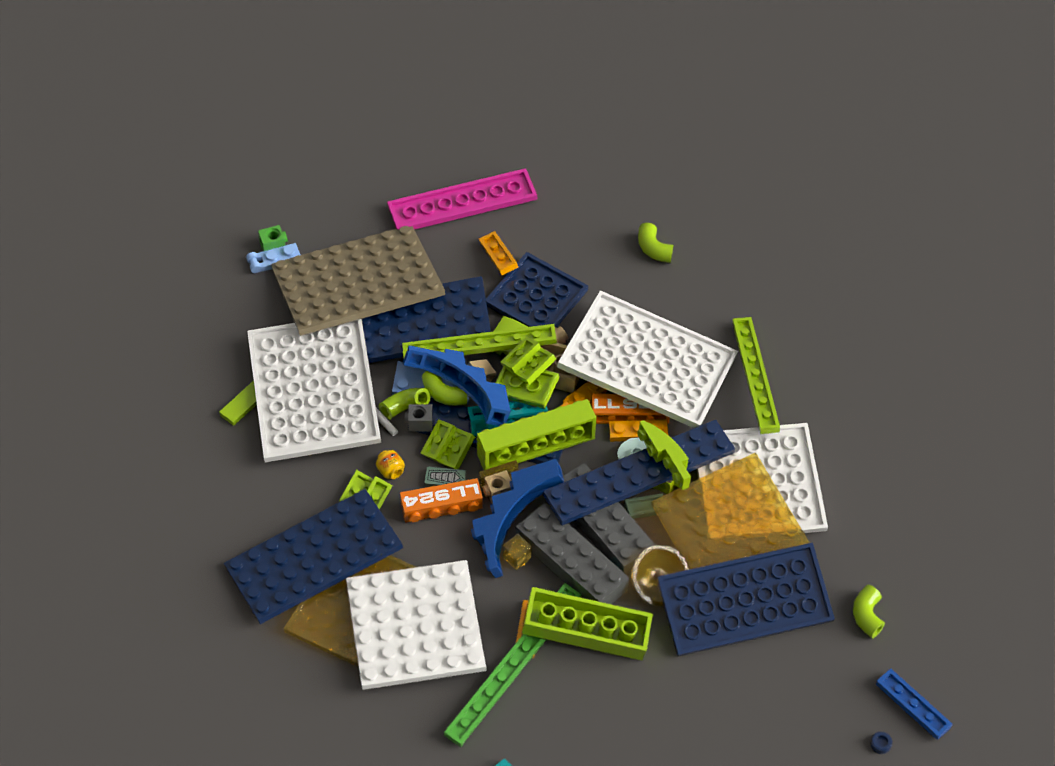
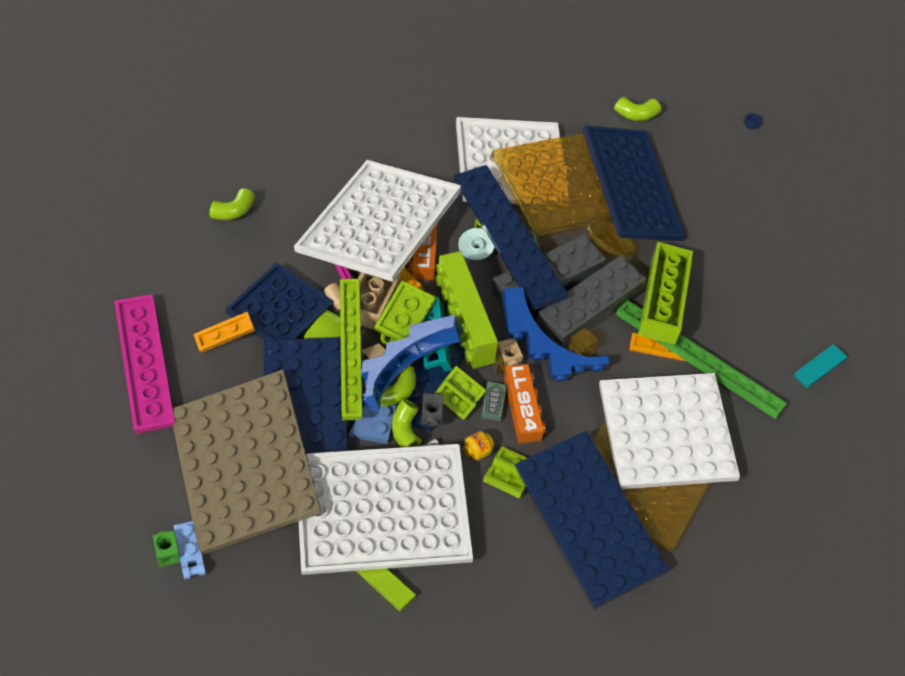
camera: 90 degrees left, 0 degrees up
lime slope [500,337,556,385] -> none
light orange plate [609,419,668,442] -> none
lime slope [637,420,691,490] -> none
lime plate [732,317,780,434] -> none
blue plate [876,669,952,740] -> none

